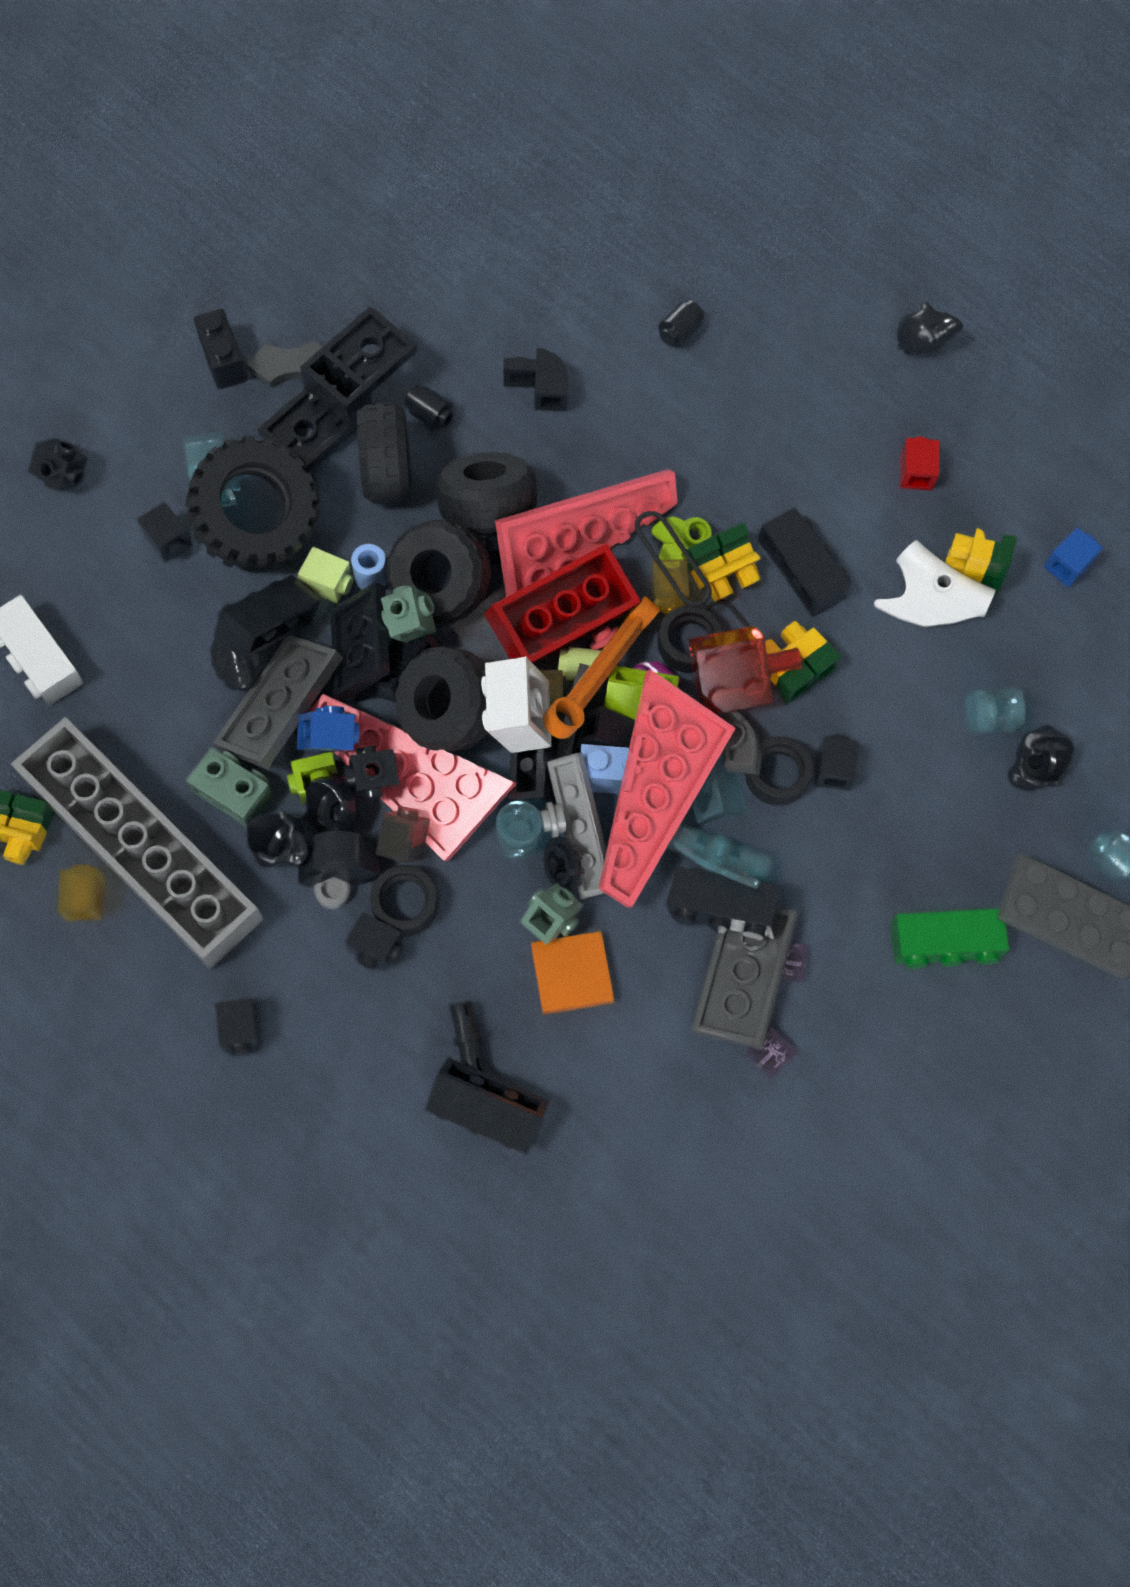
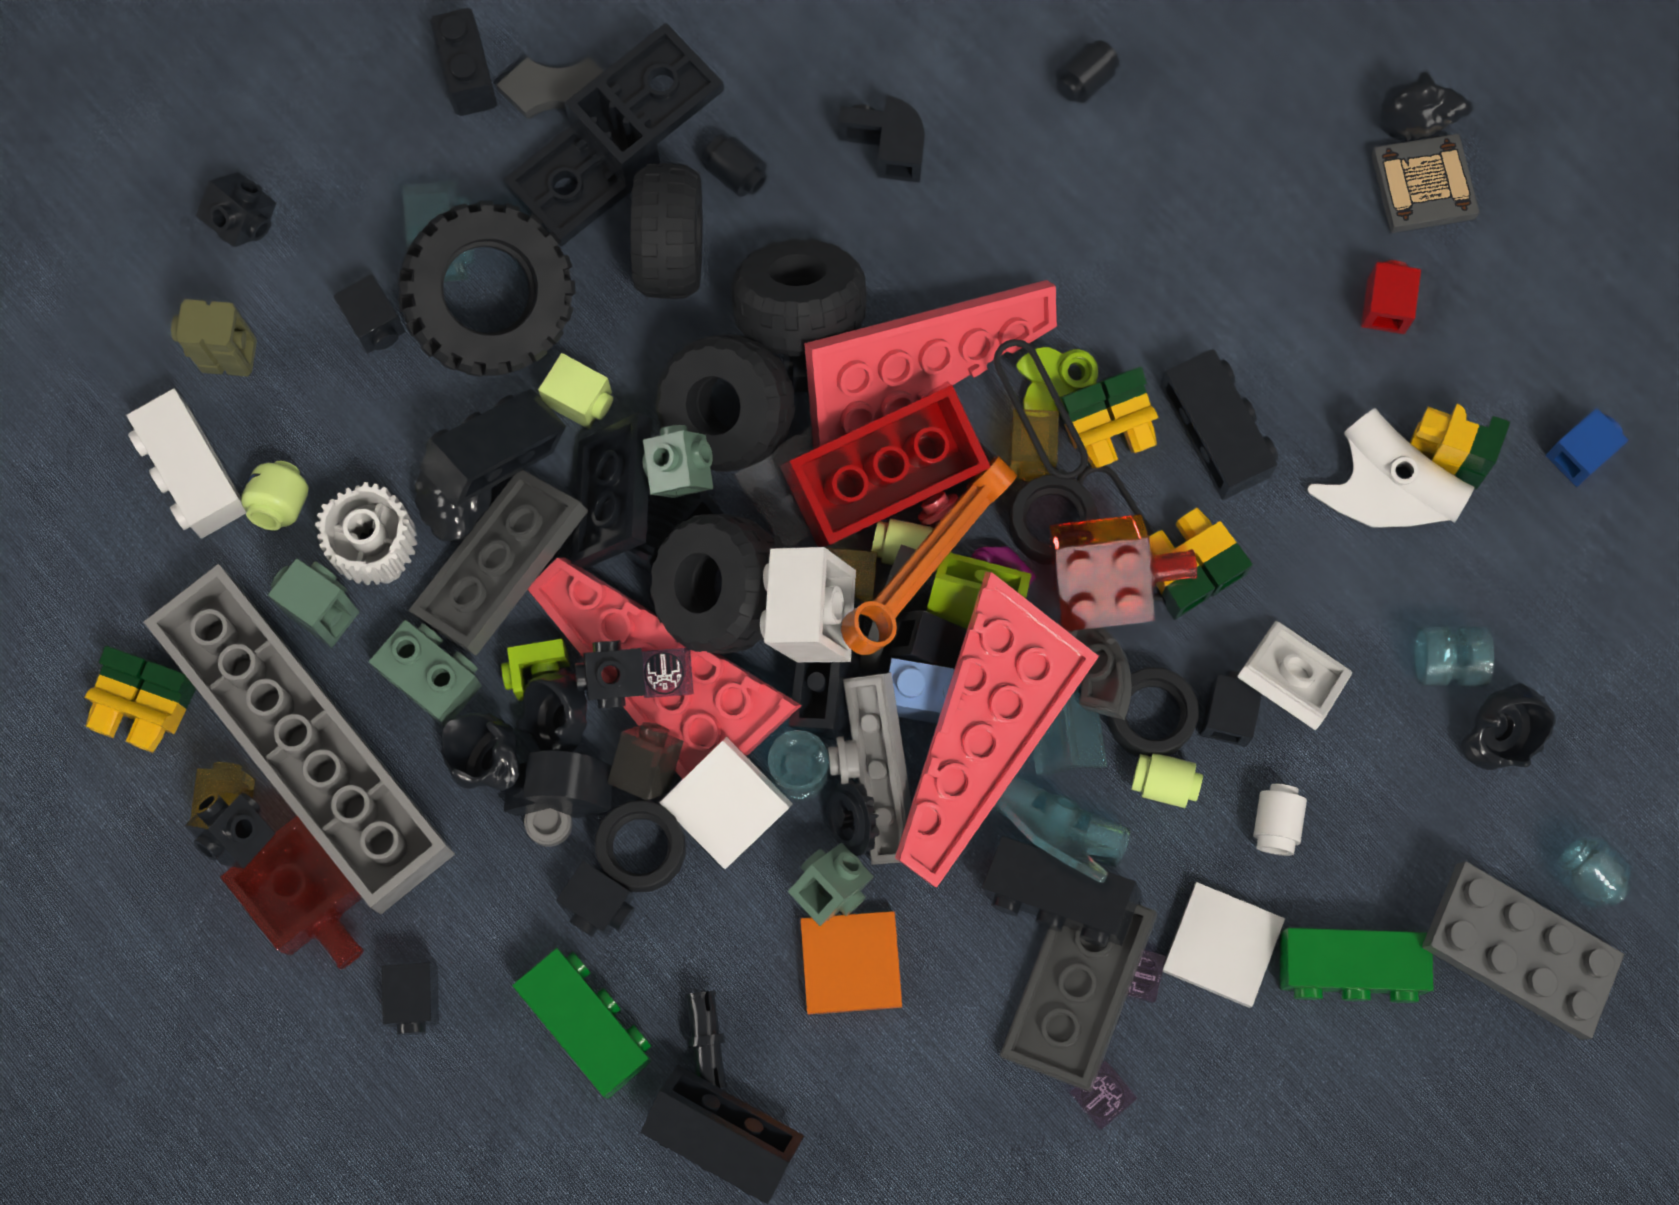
camera: 10 degrees right, 5 degrees up
blue brick [297,706,360,752] -> none
light blue brick [351,544,387,590] -> none
none -> olive brick [171,299,257,377]
none -> black brick [185,790,276,869]
none -> clear red brick [220,816,364,970]
none -> yellowish green head [241,461,309,530]
none -> sand green brick [268,558,360,648]
none -> white brick [315,482,417,585]
none -> green brick [512,948,652,1099]
none -> tile [642,648,694,698]
none -> white tile [659,737,793,869]
none -> yellowish green brick [1131,753,1203,808]
none -> white tile [1161,882,1285,1008]
none -> white tile [1237,621,1353,730]
none -> white brick [1253,784,1307,856]
none -> tile [1371,134,1480,233]

